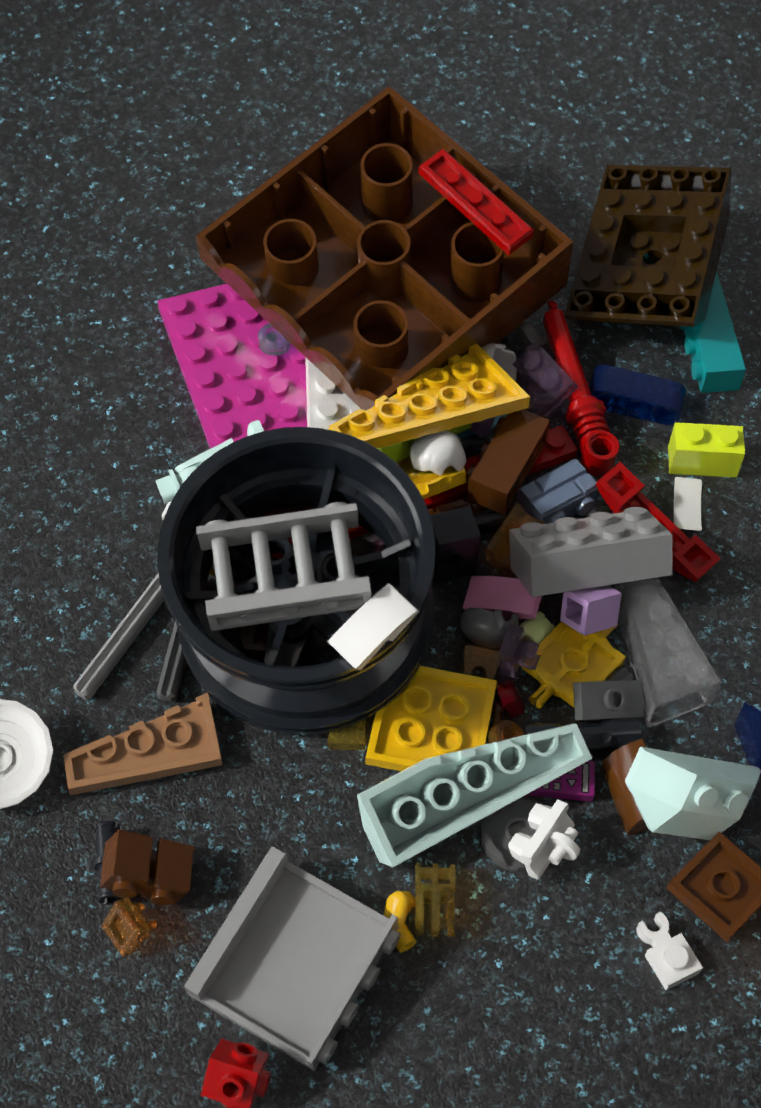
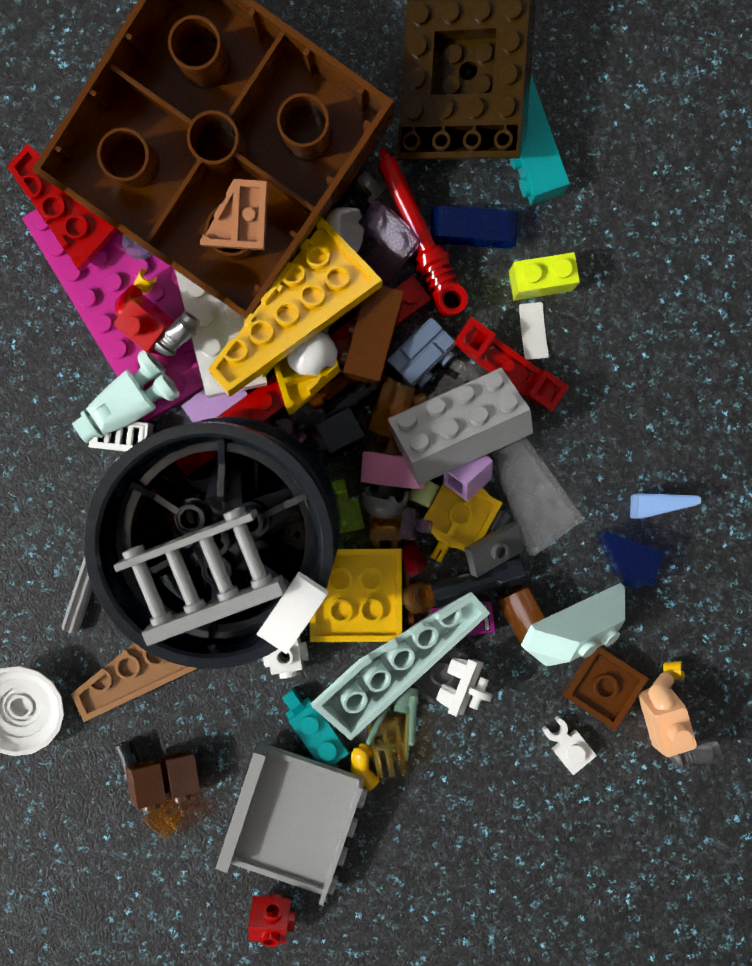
camera: 10 degrees left, 30 degrees up
red tile [419,149,534,255] -> none
none -> red wing [7,144,119,272]
none -> red torso [114,268,200,357]
none -> nougat wing [200,179,268,250]
none -> white brick [263,636,309,678]
none -> teal hinge [282,688,349,766]
none -> clear neon green plate [332,479,365,534]
none -> sand green plant [366,687,419,762]

